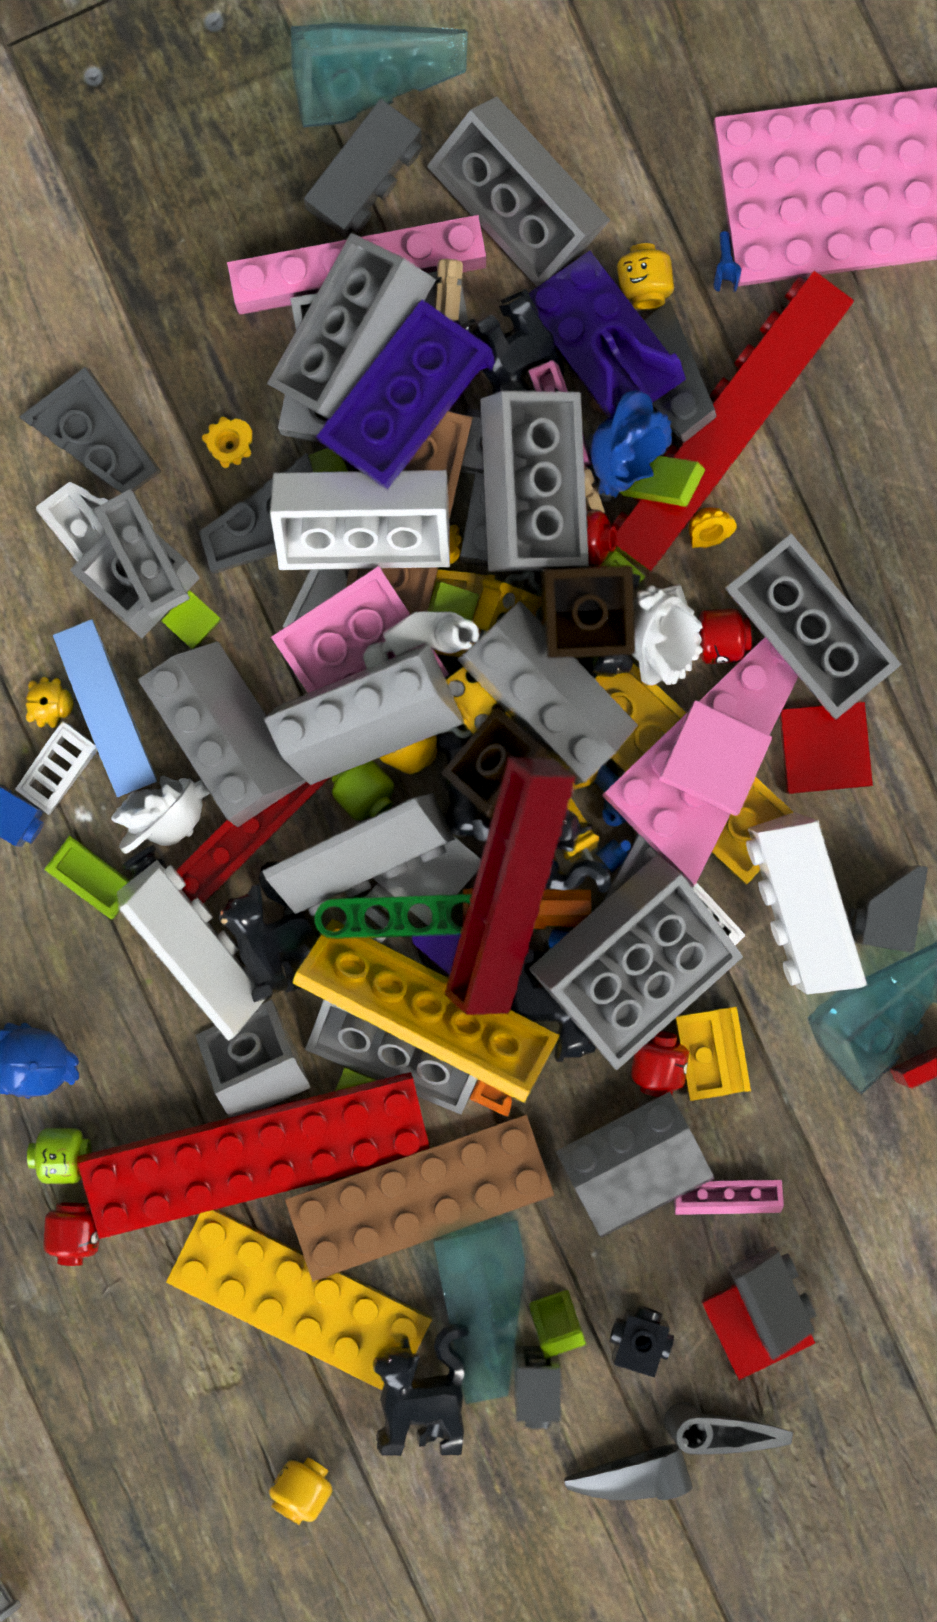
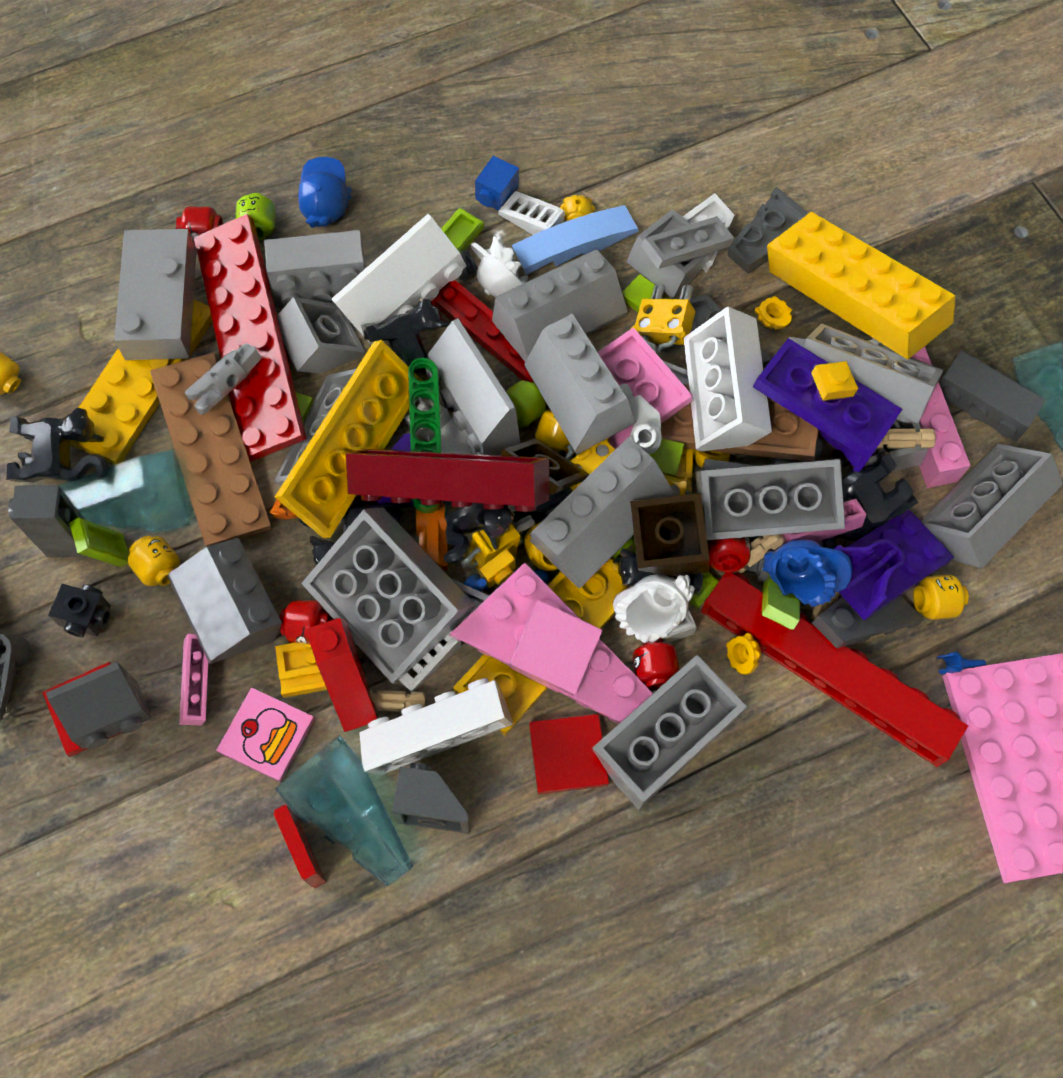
camera: 85 degrees right, 20 degrees down
none -> light grey brick [114,229,196,360]
none -> yellow head [128,536,180,587]
none -> light grey hinge [185,343,262,415]
none -> bright pink tile [216,687,315,783]
none -> light grey brick [264,230,366,307]
none -> red slope [306,617,379,732]
none -> tan axle [370,690,426,712]
none -> yellow plate [479,548,516,588]
none -> yellow piece [631,284,696,353]
none -> yellow brick [767,212,955,360]
none -> yellow plate [811,361,858,401]

